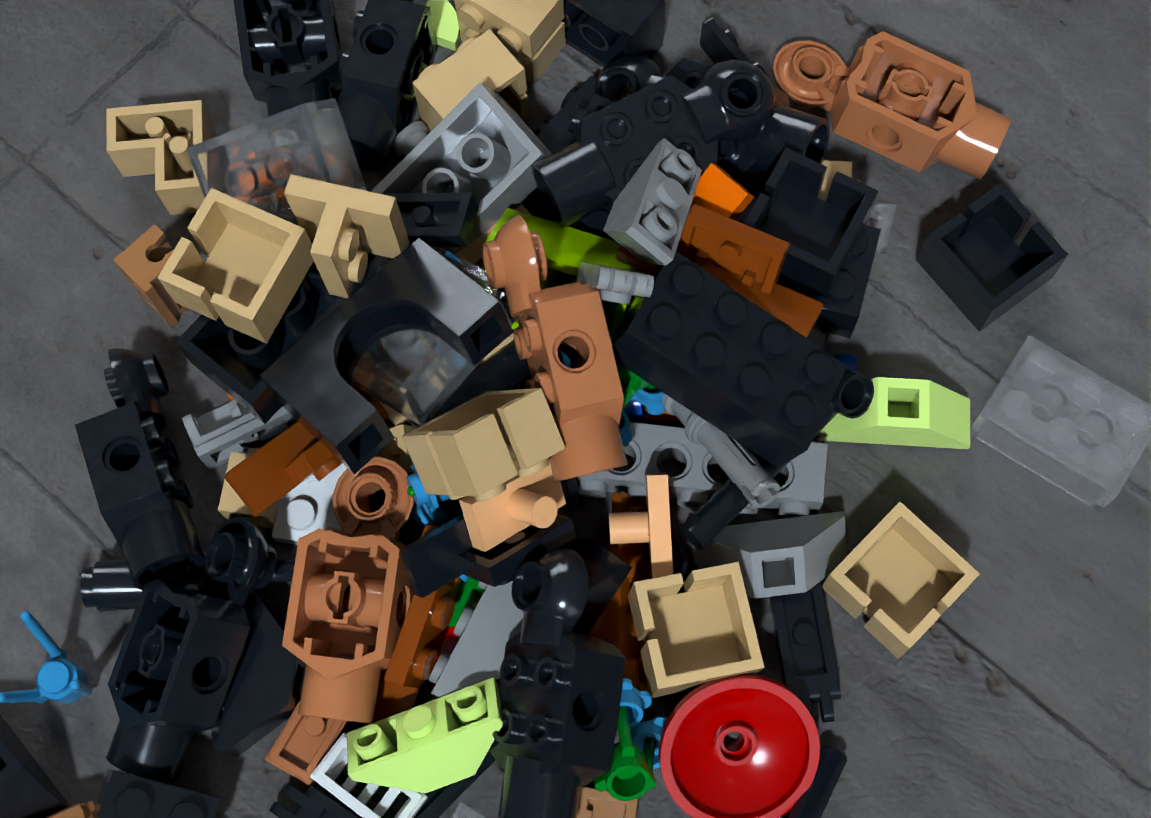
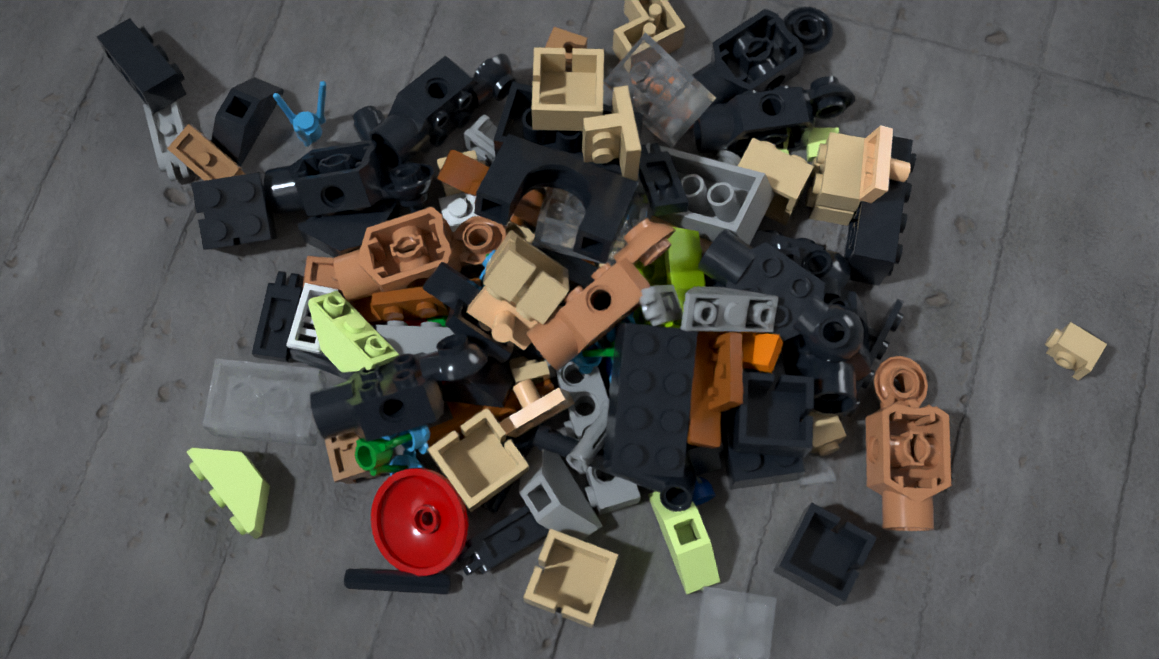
camera: 60 degrees right, 0 degrees up
none -> tan bracket [509,356,550,385]

